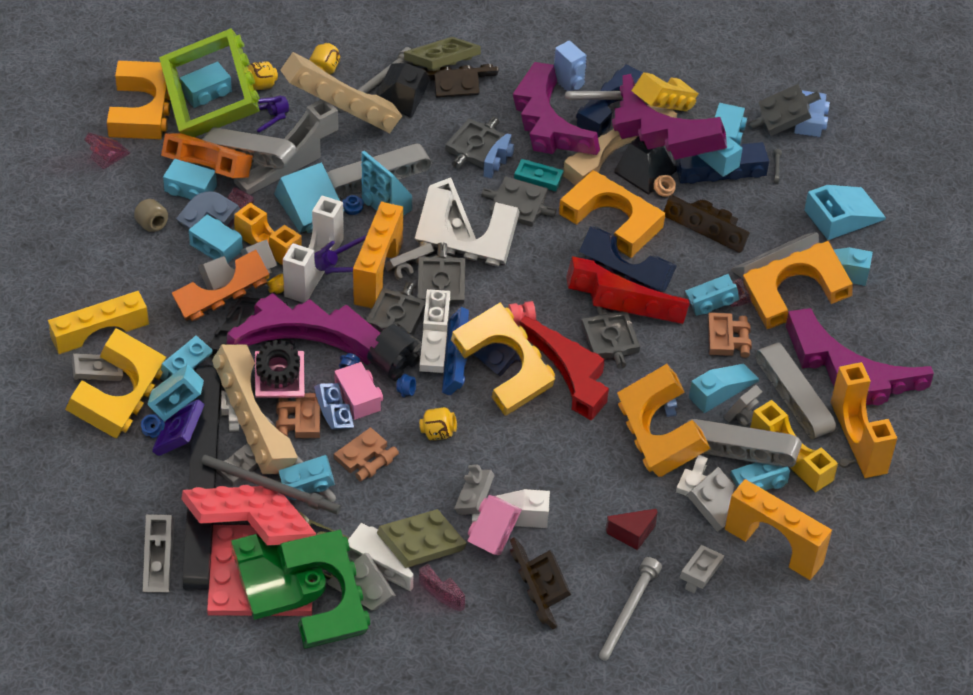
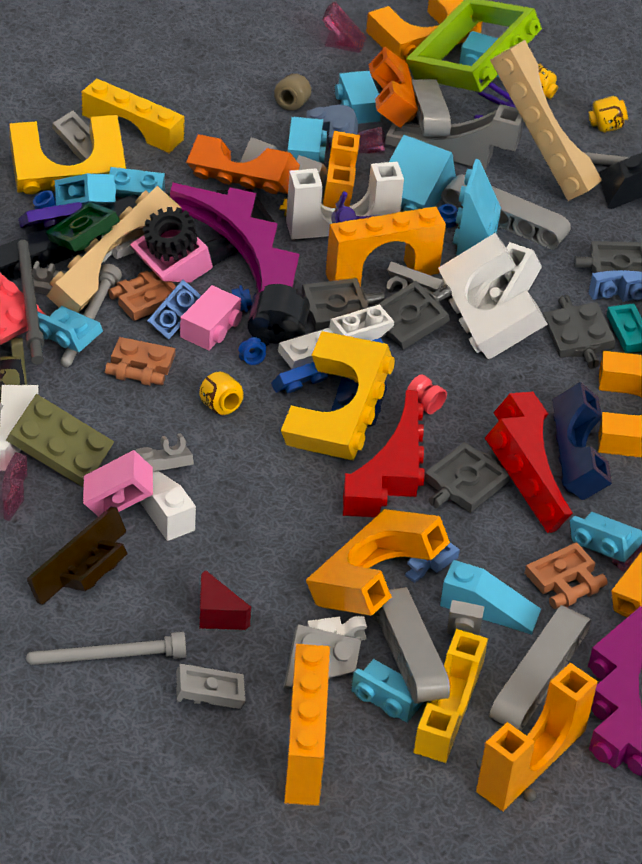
camera: 55 degrees right, 5 degrees down
none -> dark green plate [45,202,120,252]

